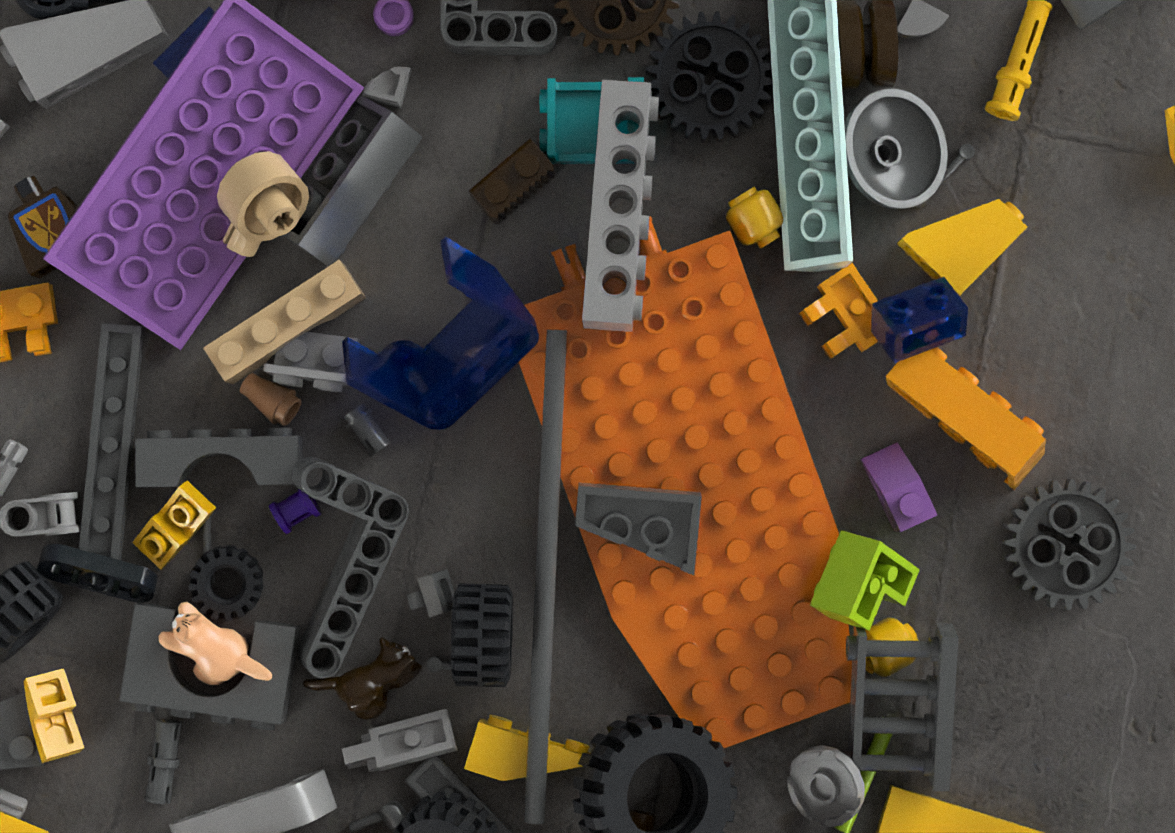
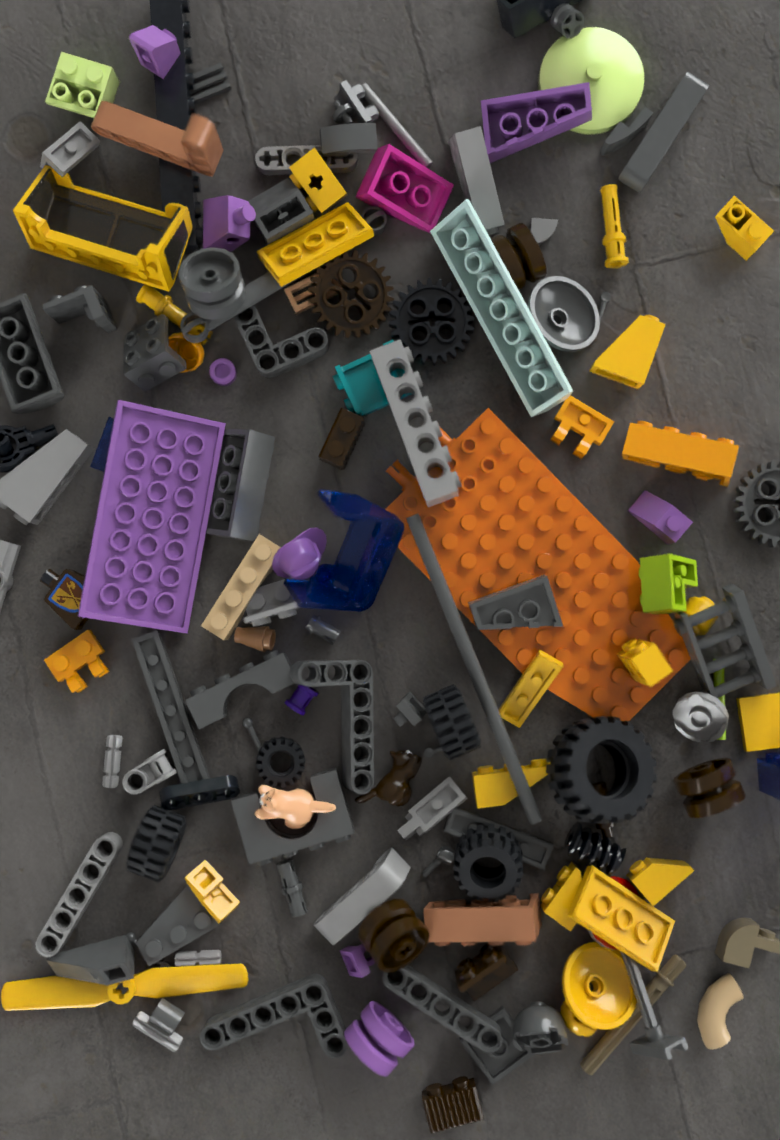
camera: 25 degrees left, 0 degrees up
yellow slope [132,480,216,570] -> none
tan piece [217,151,309,257] -> none
light grey tile [362,66,412,108] -> none
yellow head [726,186,783,249] -> none
clear blue brick [871,277,968,363] -> none
none -> medium lavender piece [272,527,327,580]
none -> yellow tile [498,650,563,728]
none -> yellow brick [617,638,673,687]

